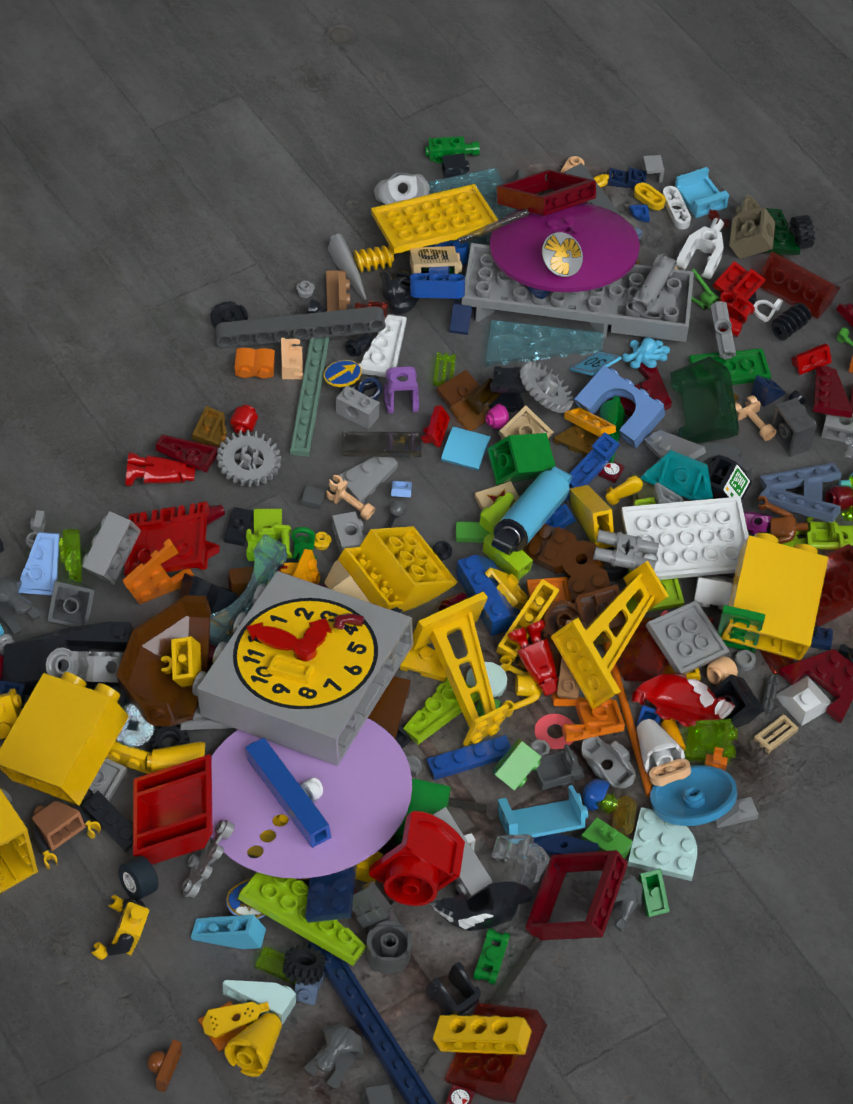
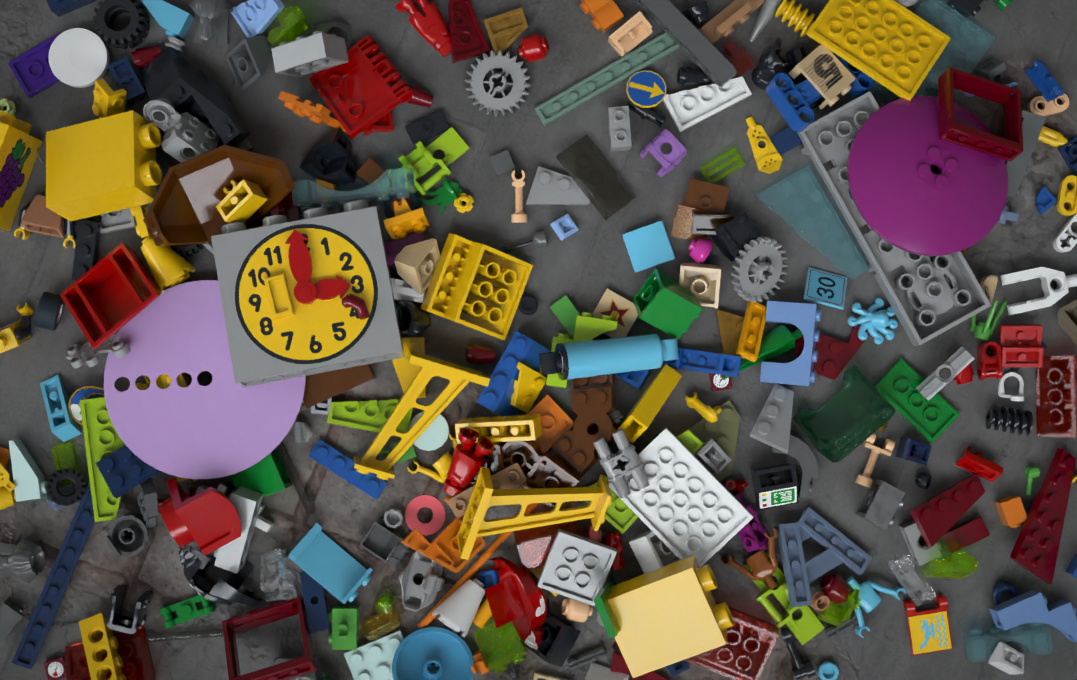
camera: 60 degrees right, 35 degrees up
blue brick [245,738,331,848] -> none
white tile [301,777,323,802] -> none
light grey brick [332,511,367,555] -> none
dark blue piece [356,377,382,401] -> none
red plate [420,405,450,448] -> none
clear smoke bar [458,208,529,244] -> none
brick [492,738,541,790] -> none
shield [542,232,583,277] -> none
blue hair [582,779,610,812] -> none
light grey piece [632,254,677,315] -> none
teal wing [641,450,713,501] -> none
light nougat plate [649,759,691,786] -> none
none -> yellow piece [745,116,783,174]
none -> nougat plate [810,591,830,611]
none -> blue hinge [1025,59,1065,102]

